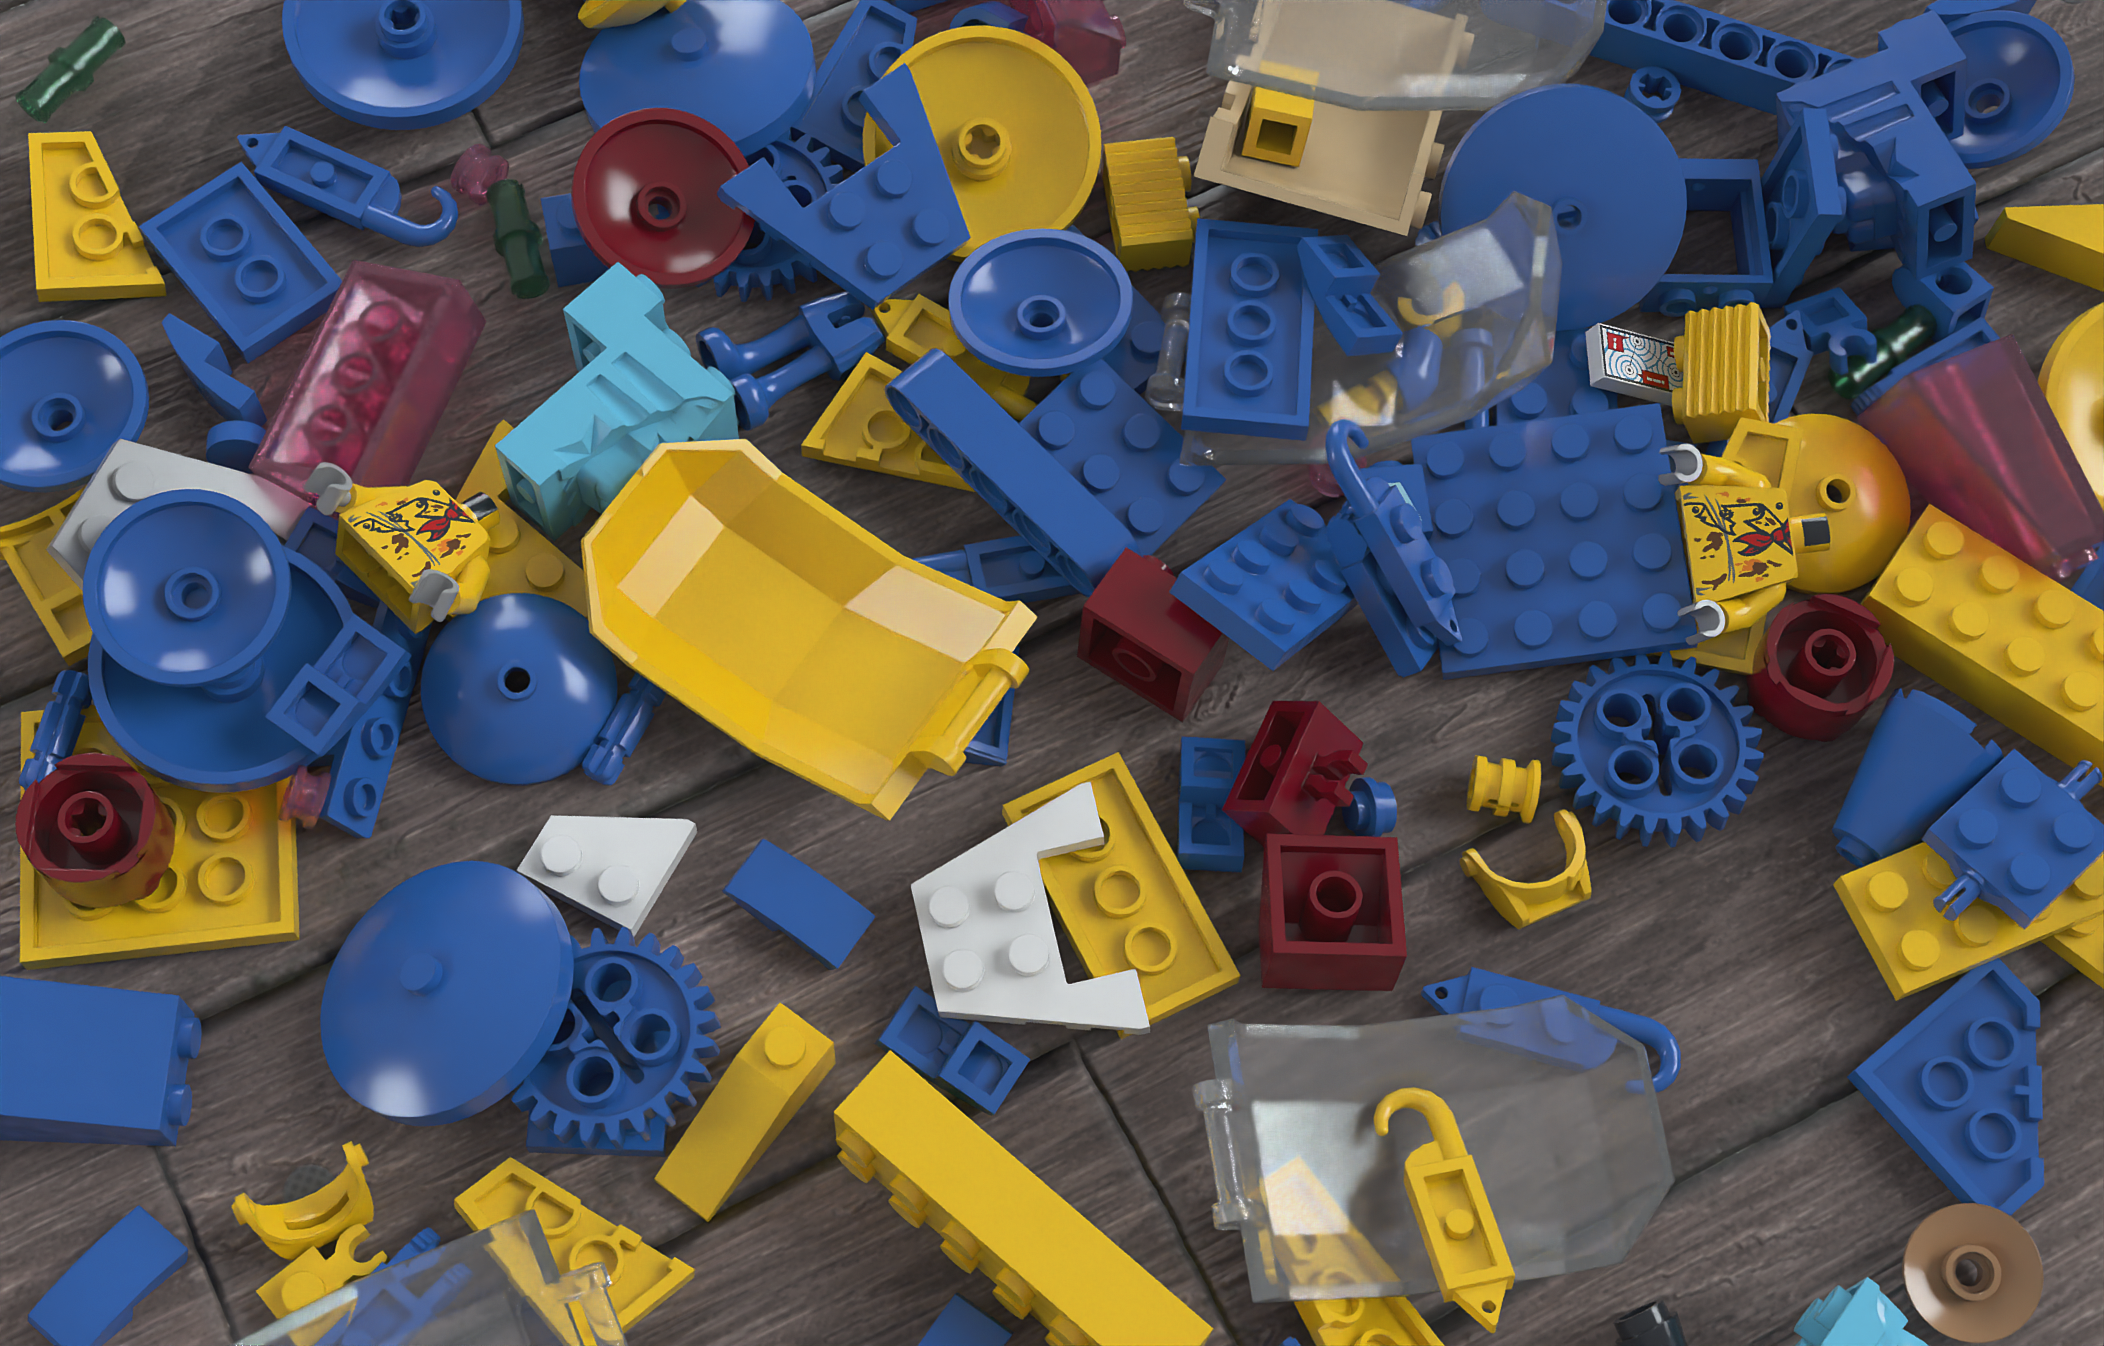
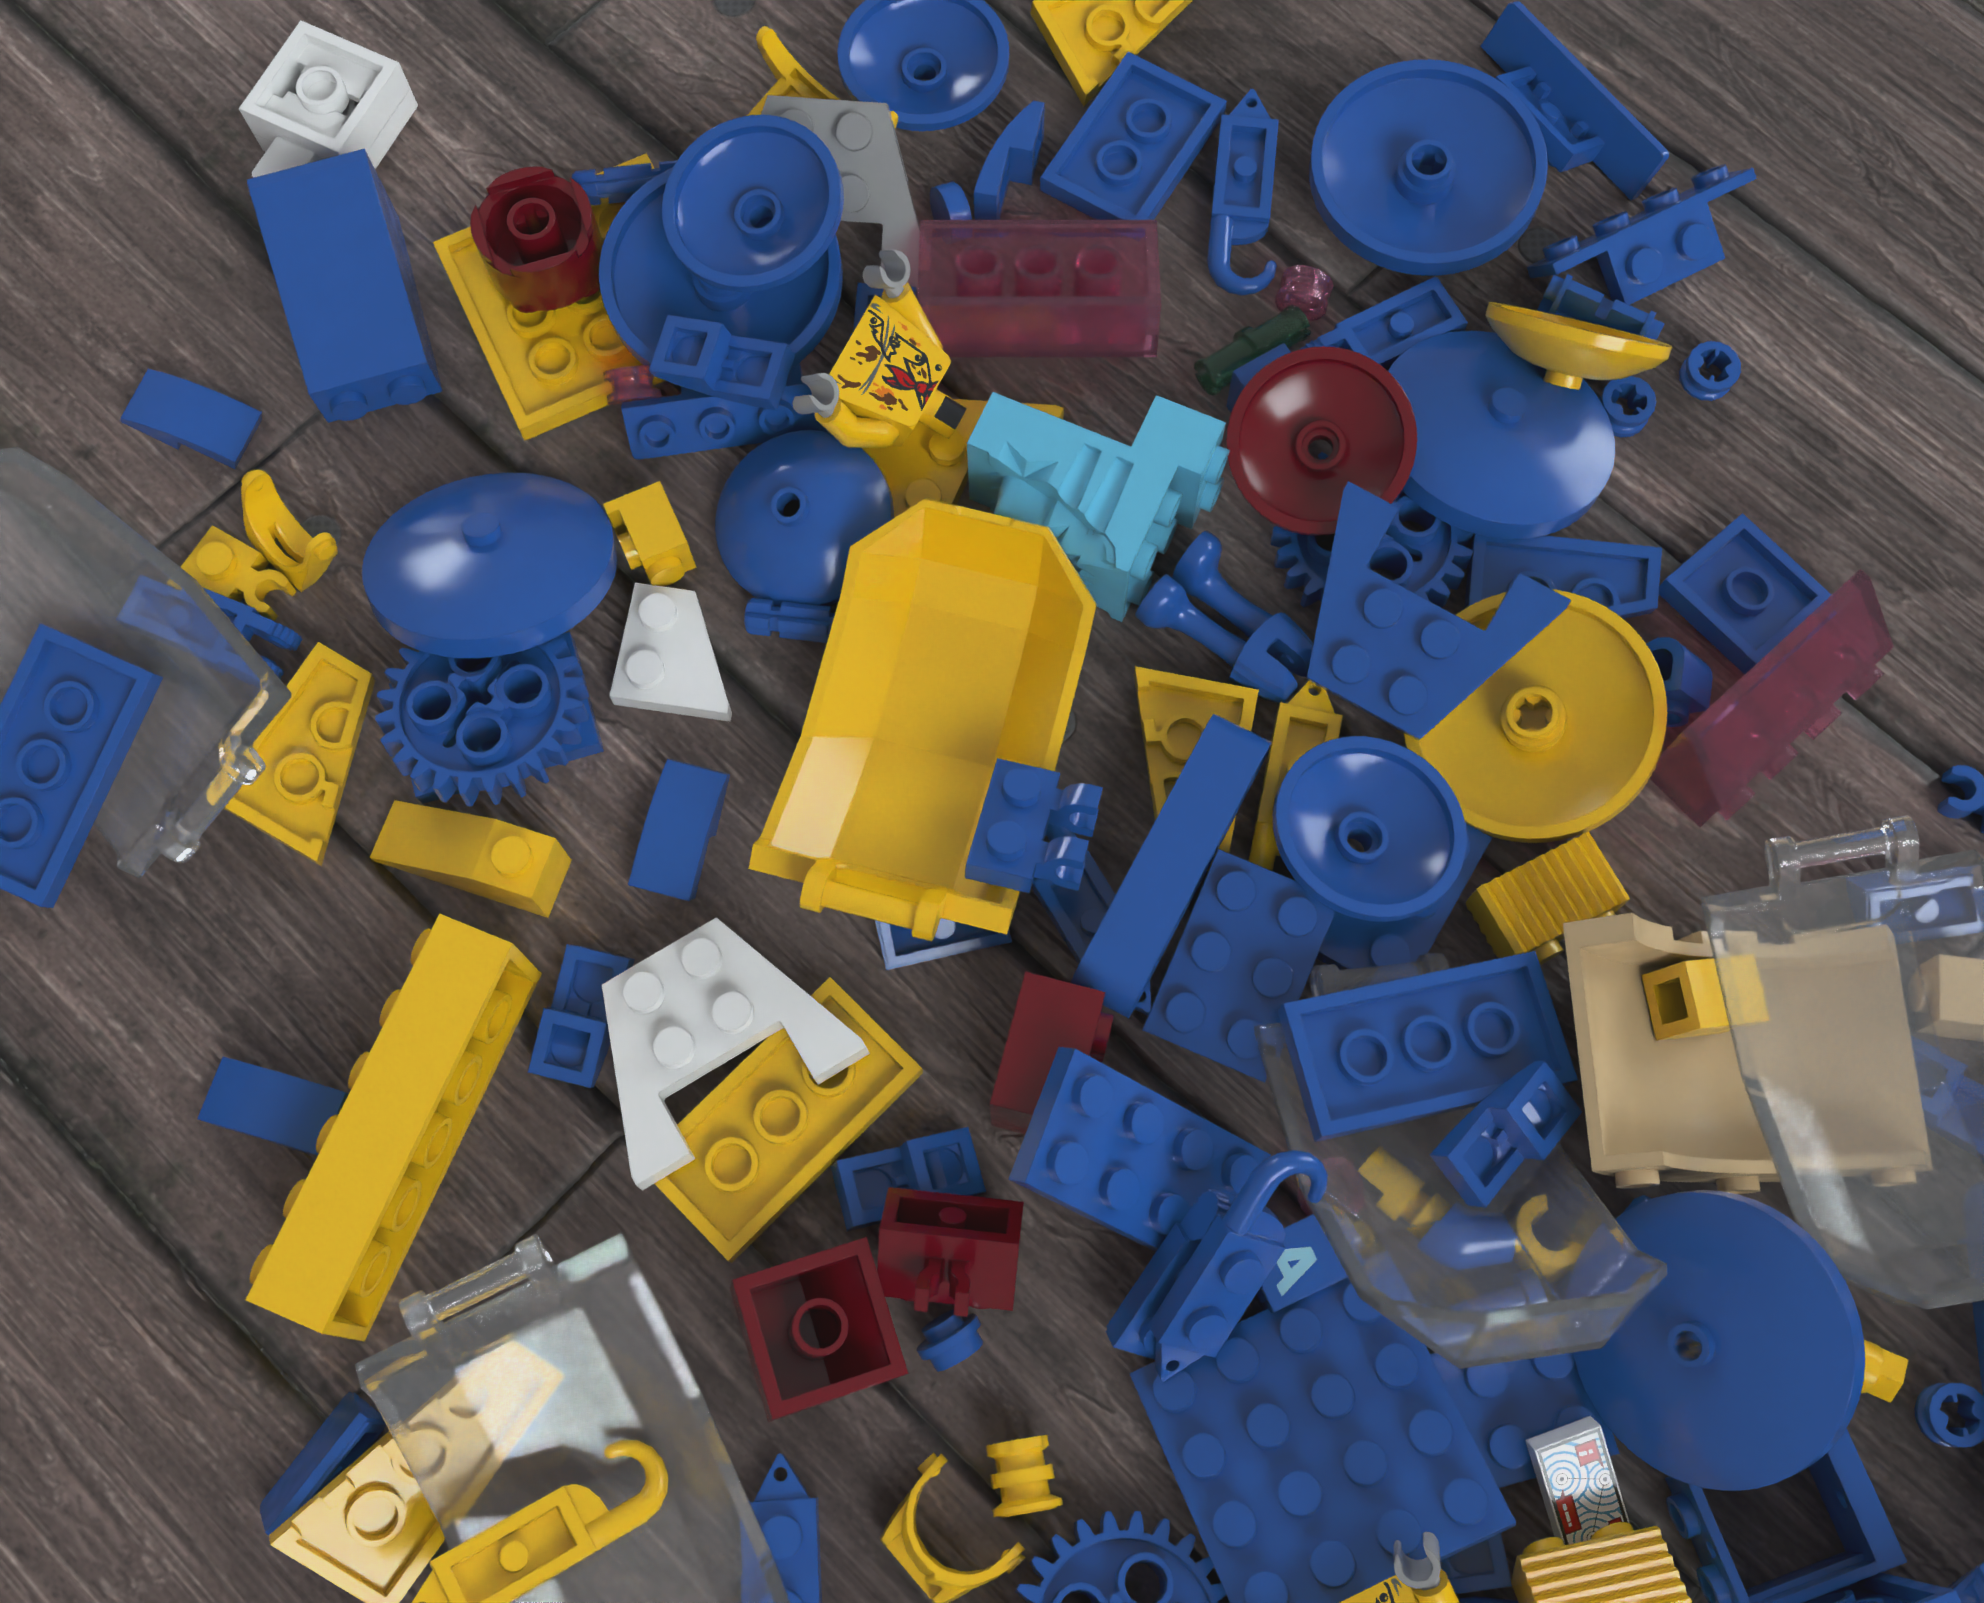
camera: 80 degrees right, 5 degrees up
none -> yellow brick [603,481,697,587]
none -> blue plate [965,758,1103,893]
none -> blue hinge [1300,277,1468,370]

